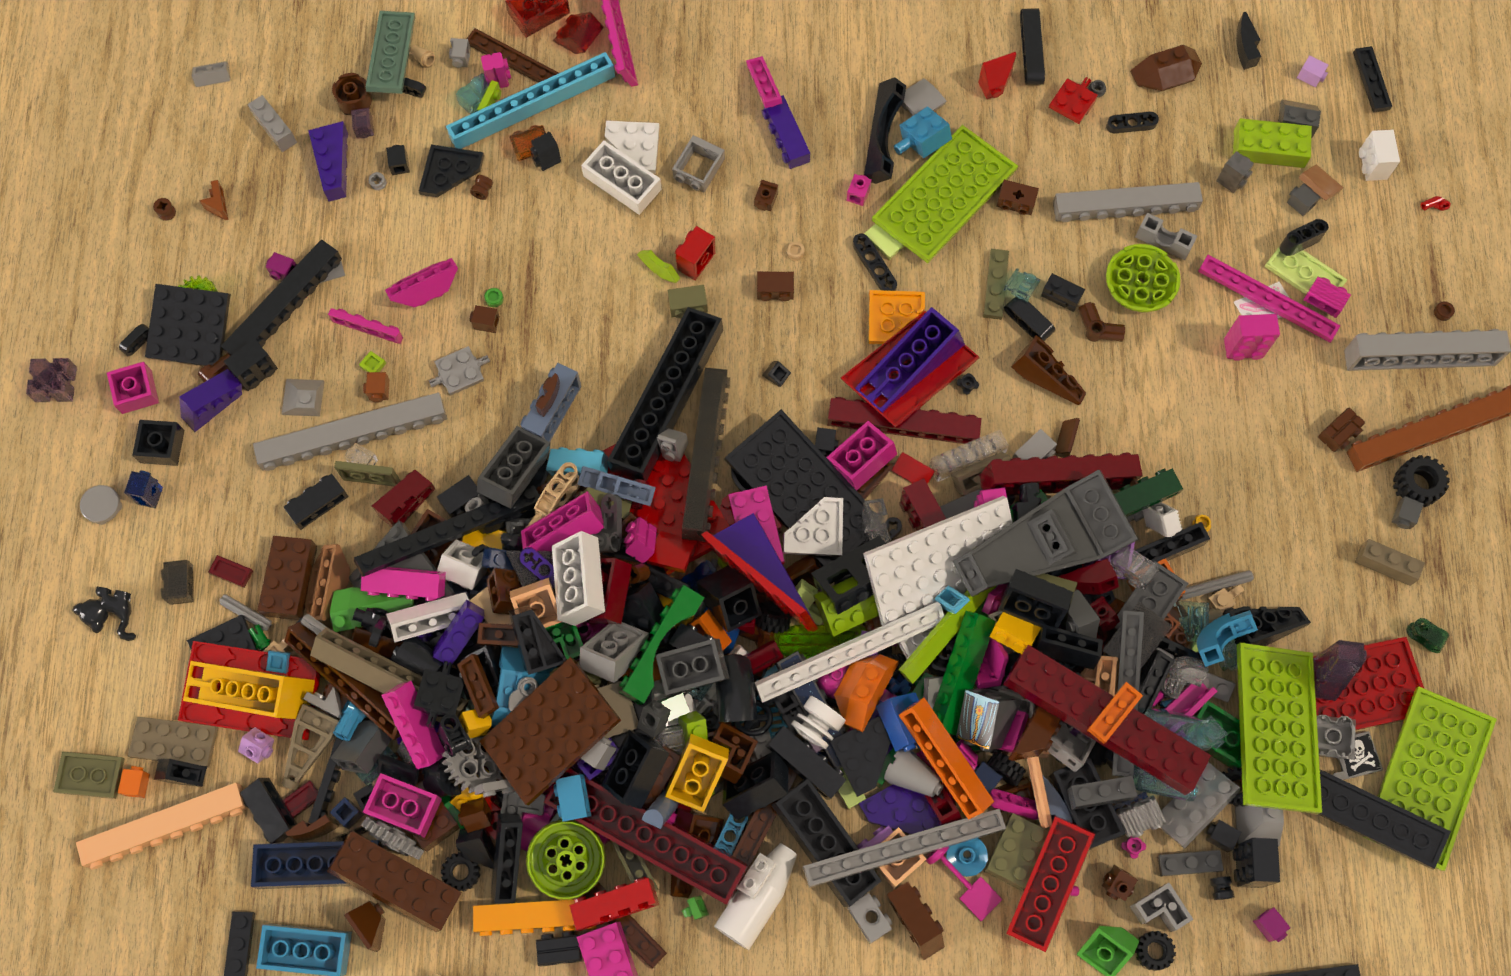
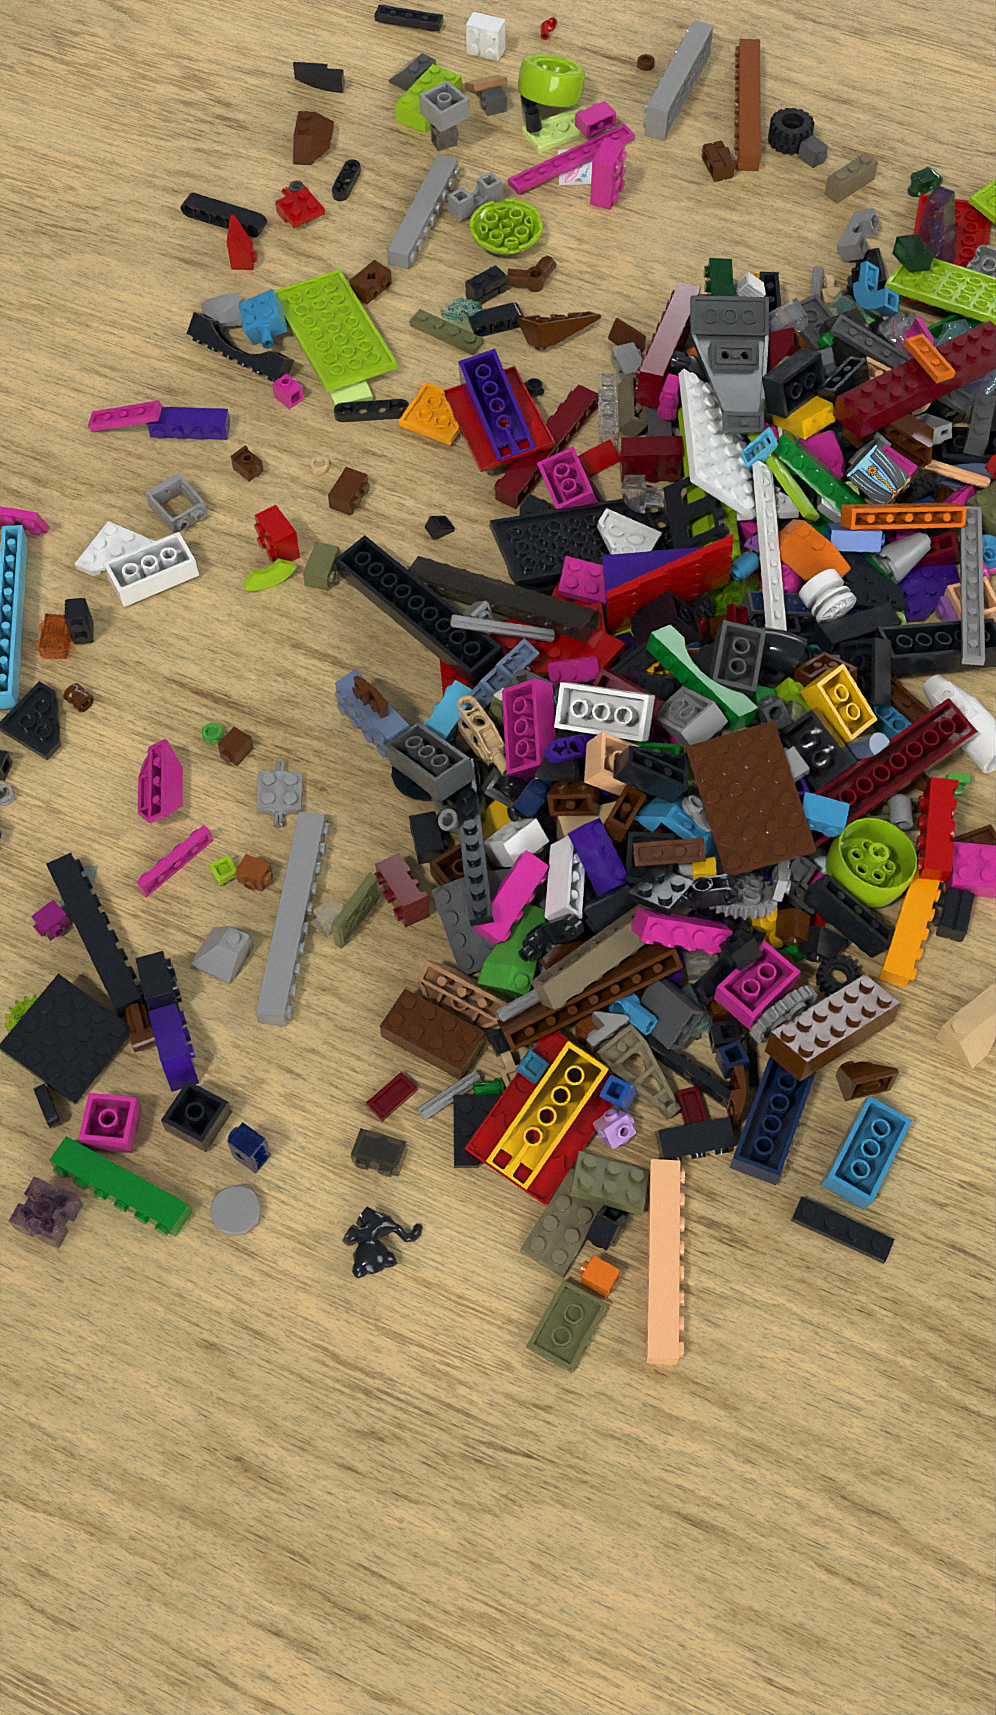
camera: 65 degrees left, 10 degrees down
black brick [284,474,349,530] -> none
lavender brick [1297,55,1328,87] -> none
none -> green brick [49,1136,192,1237]
none -> light grey brick [419,80,470,132]
none -> light grey axle [450,615,555,642]
none -> lime wheel [518,54,585,107]
none -> olive plate [569,1151,649,1215]
none -> blue brick [599,1074,637,1111]
none -> black brick [719,929,762,971]
none -> dark azure brick [730,551,760,582]
none -> green plate [816,331,835,349]
none -> light grey arch [837,208,880,262]
none -> light grey brick [888,794,913,830]
none -> clear green brick [892,234,934,273]

